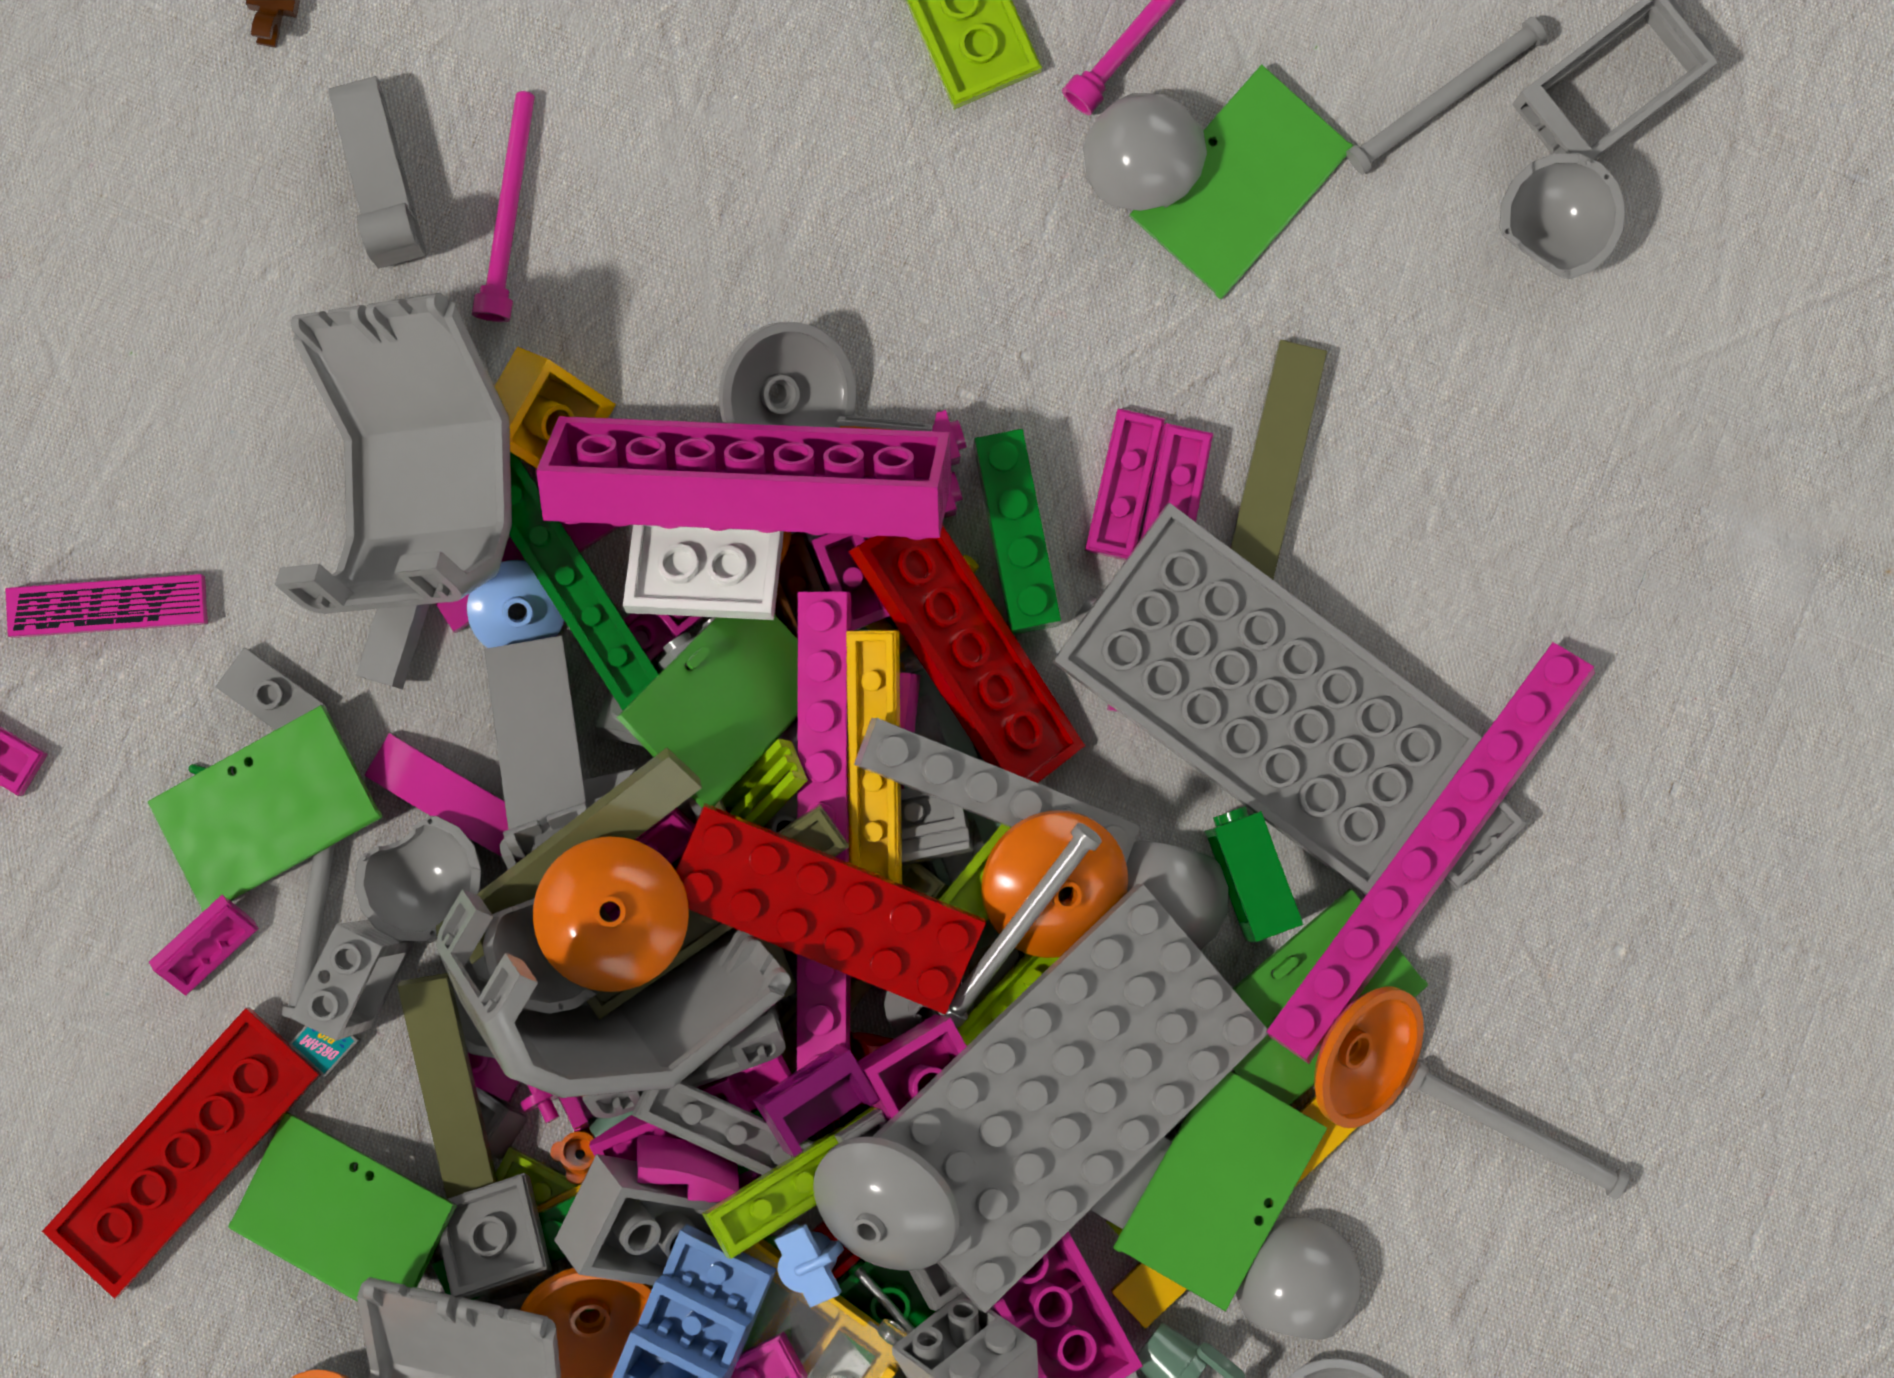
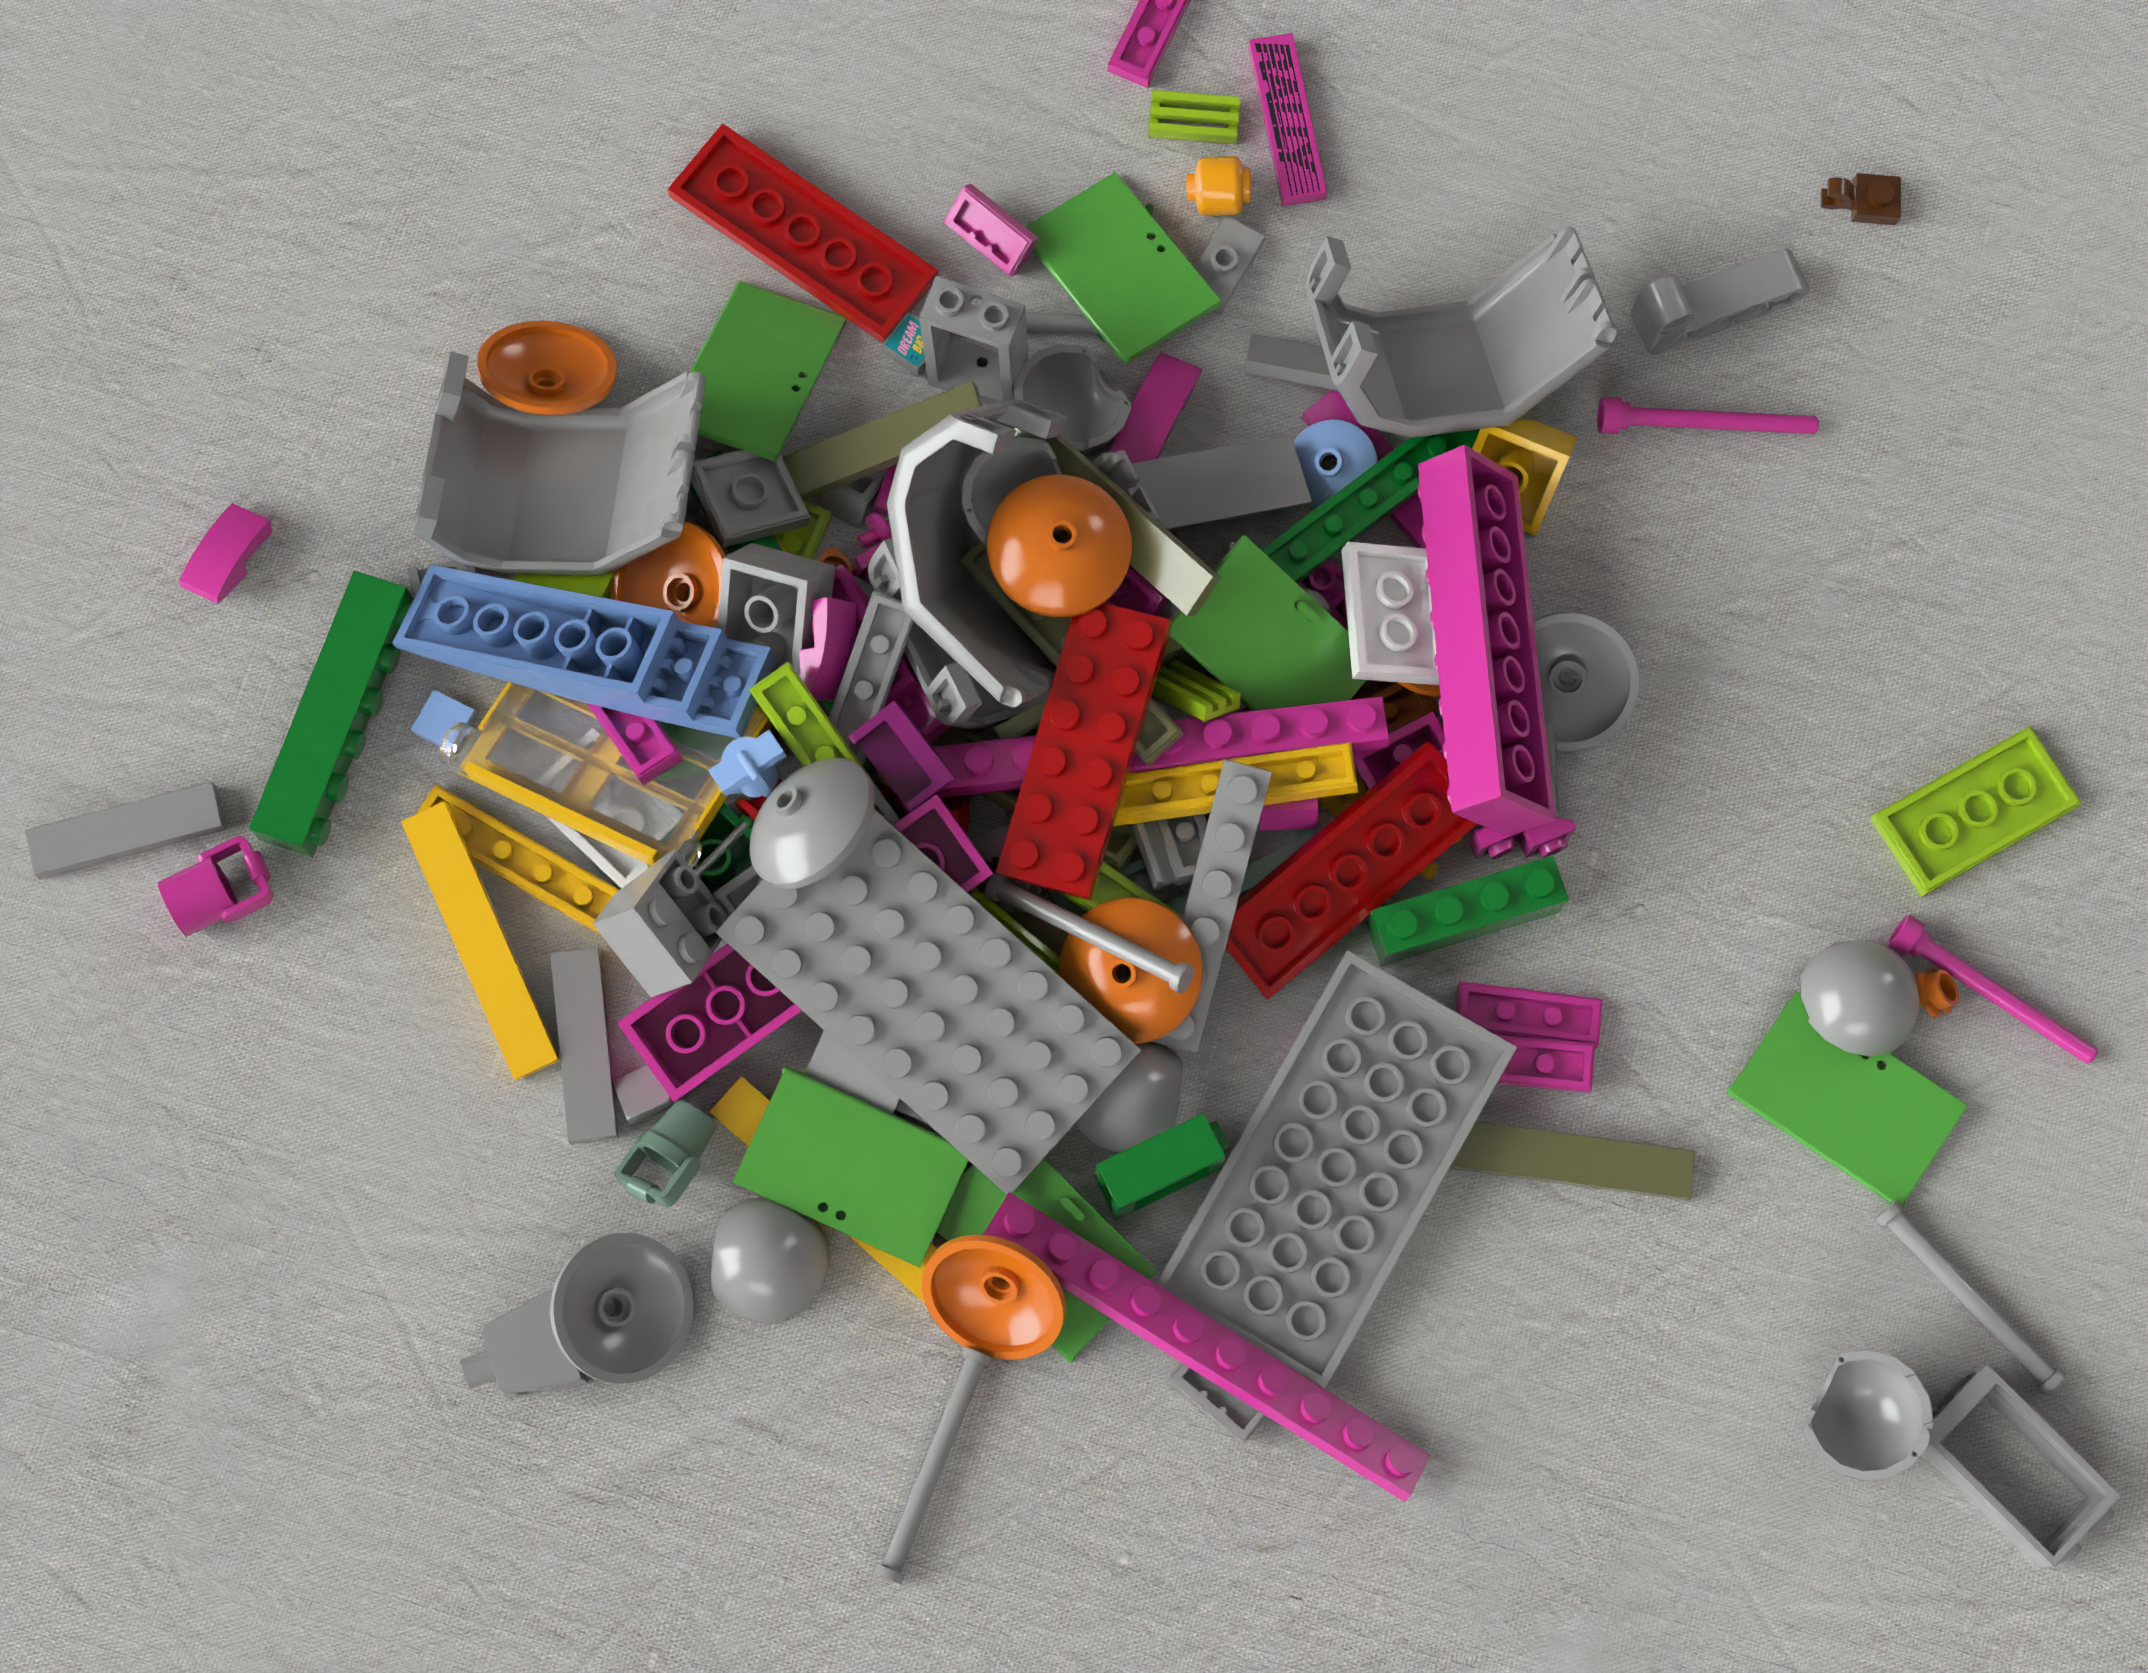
camera: 90 degrees right, 10 degrees down
none -> lime tile [1148,90,1240,144]
none -> light orange head [1186,156,1251,217]
none -> orange plate [1915,968,1959,1018]

